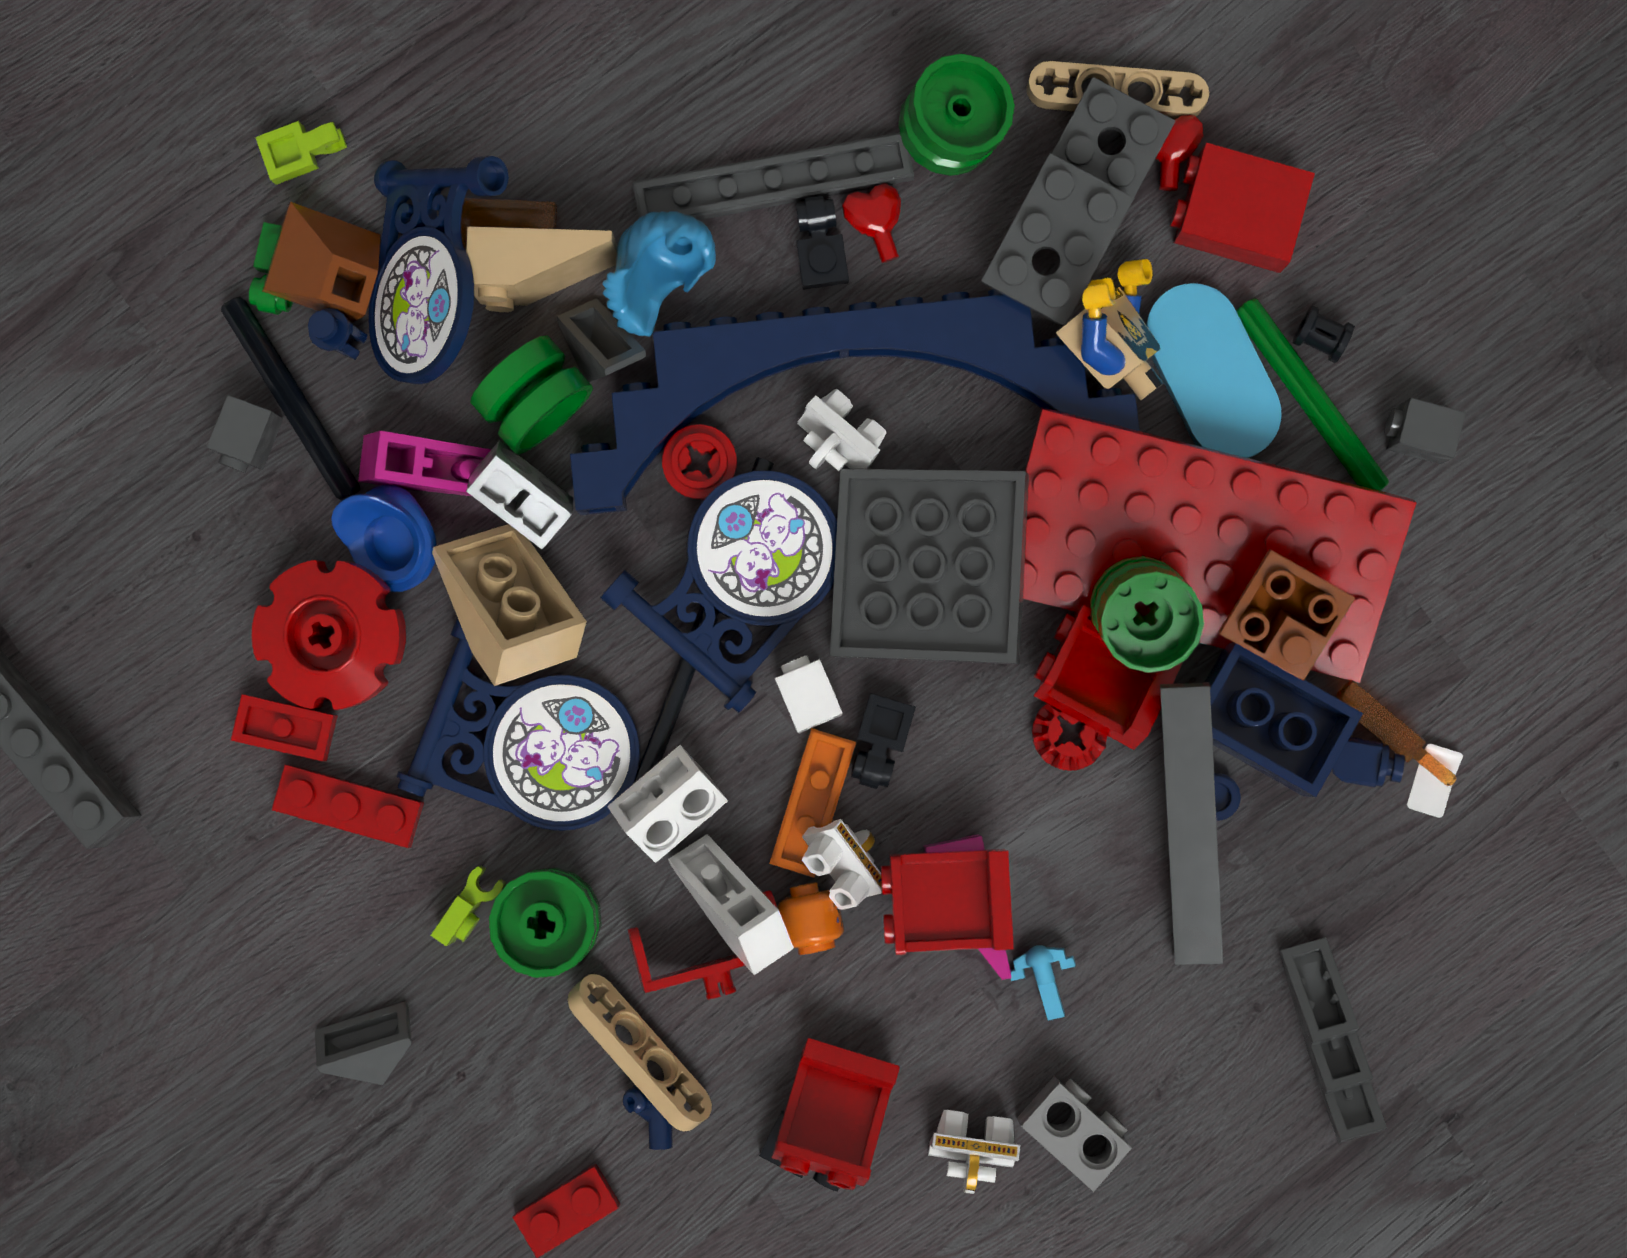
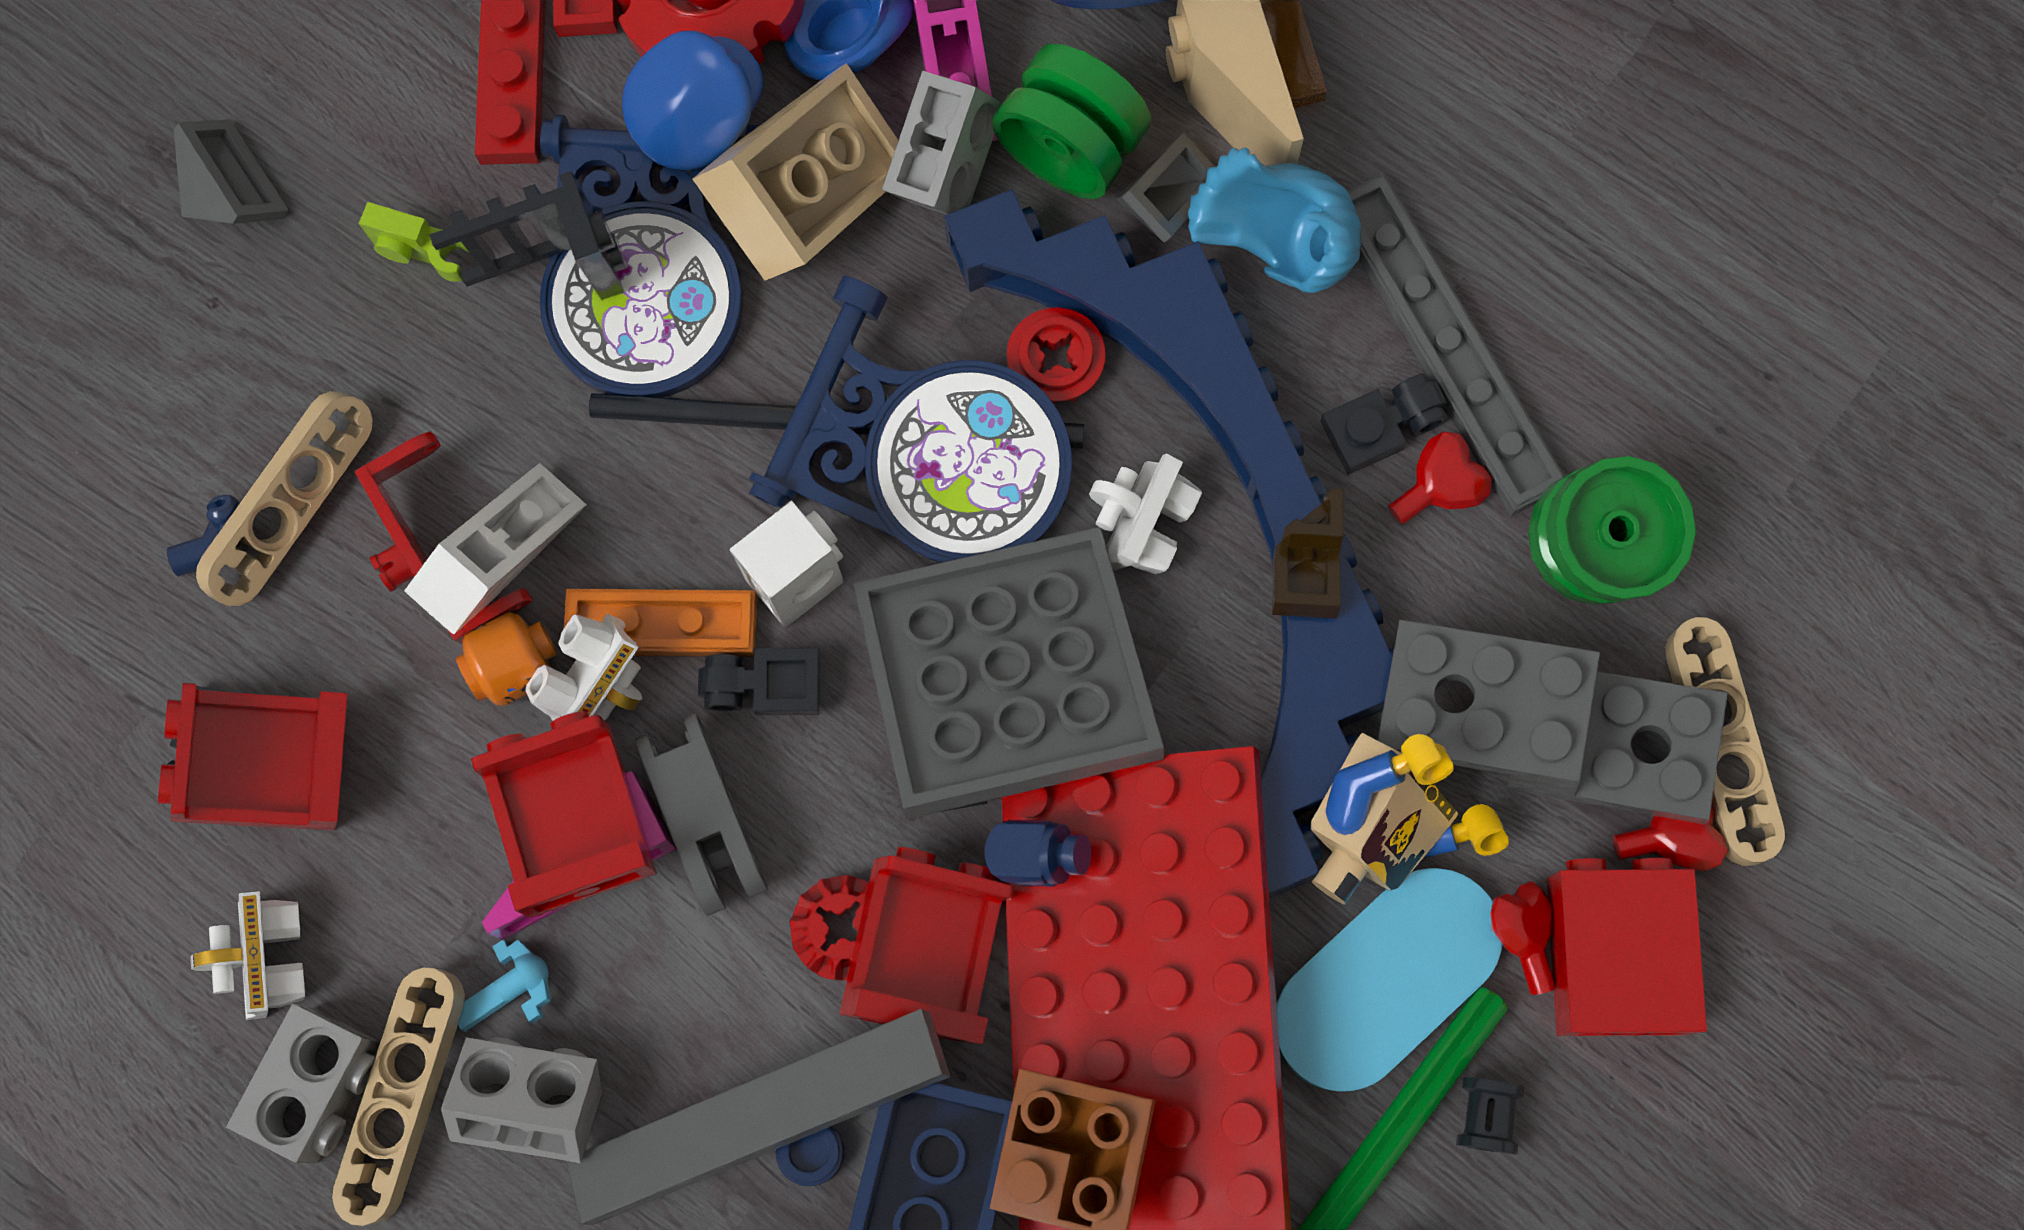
camera: 75 degrees right, 10 degrees down
green wheel [489,868,602,978] -> none
red plate [512,1164,620,1258] -> none
white brick [607,745,728,863] -> none
green wheel [1090,556,1204,673] -> none
none -> tan beam [332,968,465,1226]
none -> black plate [429,171,627,300]
none -> light grey brick [441,1037,602,1163]
none -> blue piece [622,30,763,170]
none -> dark grey piece [635,713,769,916]
none -> dark blue arm [984,820,1091,887]
none -> dark brown slope [1272,488,1344,619]
none -> red rock [1490,881,1556,995]

